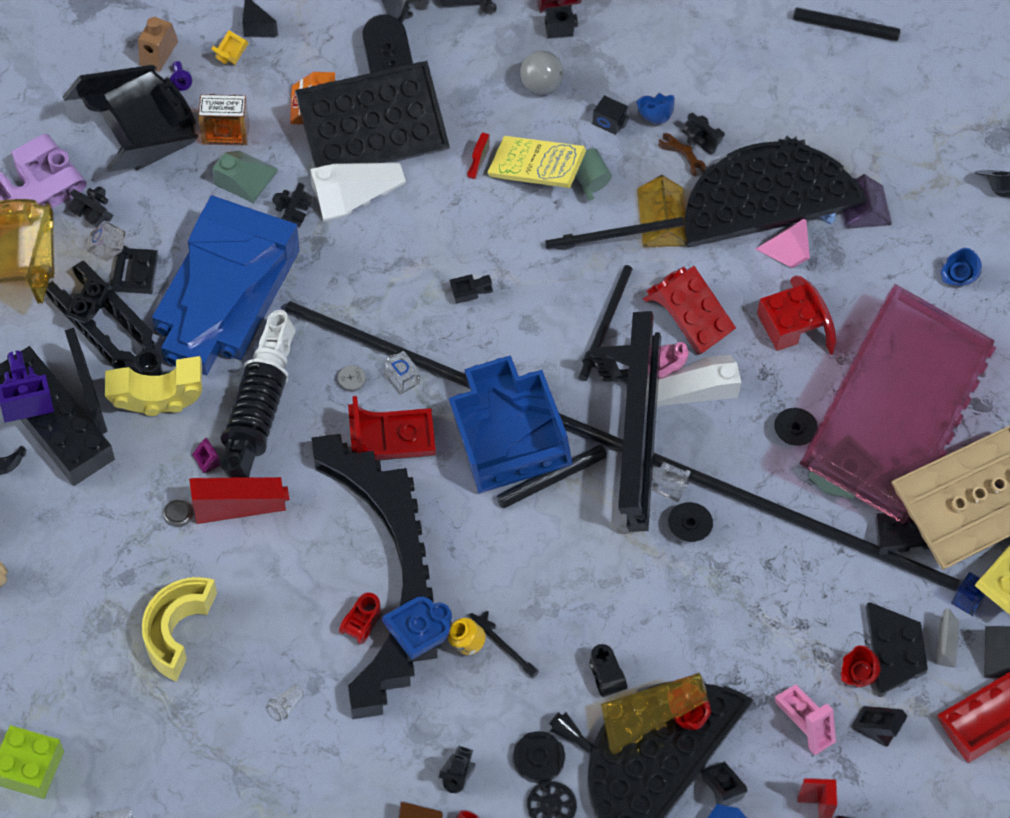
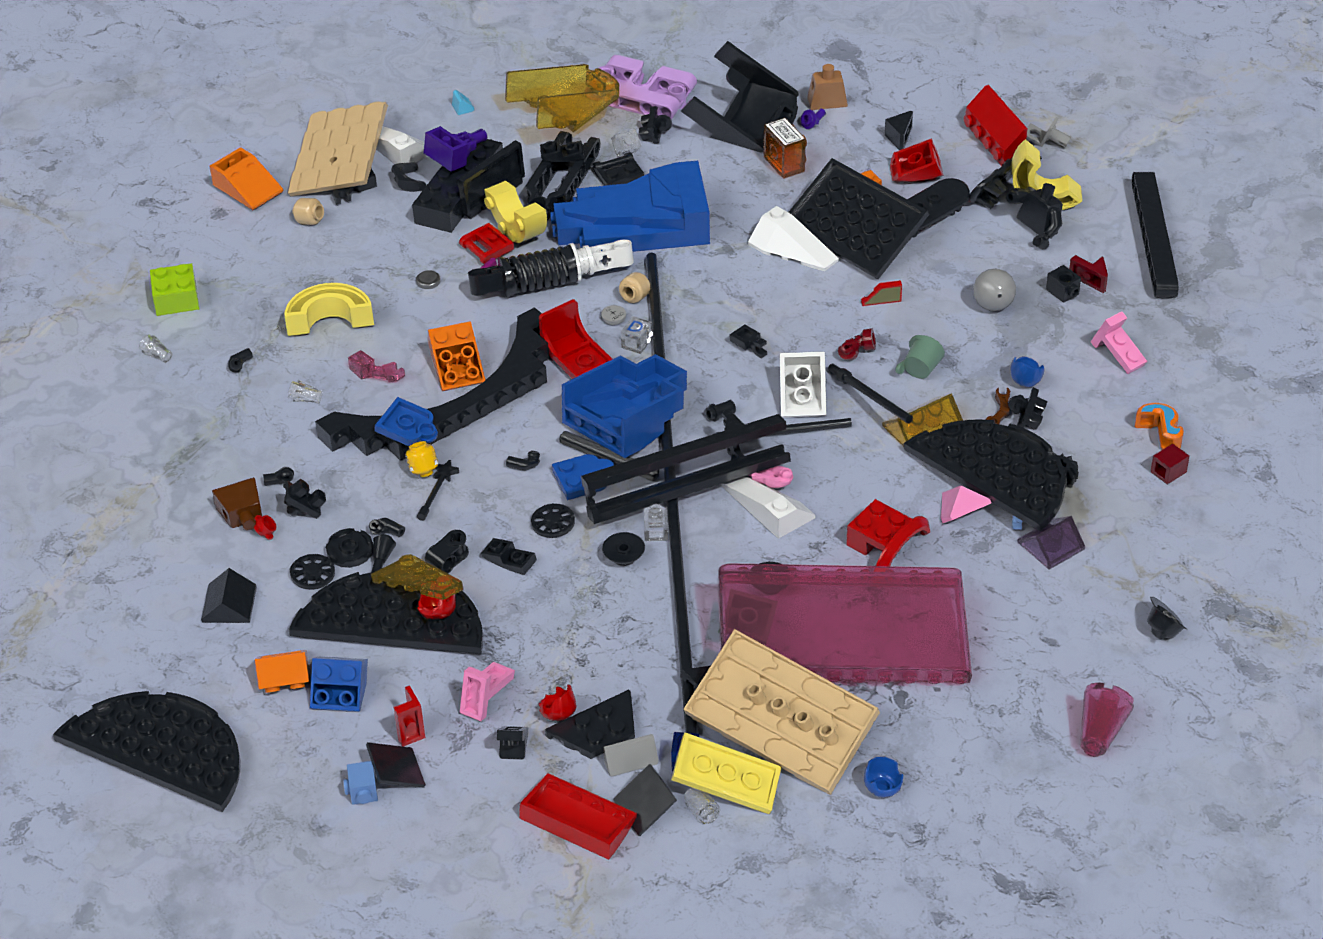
camera: 65 degrees right, 15 degrees down
red slope [189,477,290,524] -> none
yellow bracket [211,30,249,65] -> none
sand green slope [212,150,278,203] -> none
black hips [272,182,313,228] -> none
red piece [339,592,381,645] -> none
light yellow tile [487,136,586,188] -> none
black brick [592,95,629,135] -> none
red bracket [643,265,736,355] -> none
black slope [701,761,748,806] -> none
black axle [793,7,901,41] -> none
blue hair [941,248,982,286] -> none
none -> black arm [228,348,253,373]
none -> black arm [263,467,294,485]
none -> clear pink piece [348,350,405,382]
none -> black arm [369,518,405,537]
none -> orange slope [427,321,485,391]
none -> red plate [459,223,514,264]
none -> black slope [481,538,537,575]
none -> black arm [506,450,541,471]
none -> black wheel [531,503,575,538]
none -> blue plate [552,454,614,500]
none -> tan head [619,272,651,303]
none -> black pin [706,399,736,421]
none -> white slope [780,352,826,418]
none -> dark red arm [838,328,876,361]
none -> red slope [890,138,944,182]
none -> bright pink bracket [1091,311,1147,374]
none -> orange animal [1135,403,1184,449]
none -> dark red brick [1151,443,1190,485]

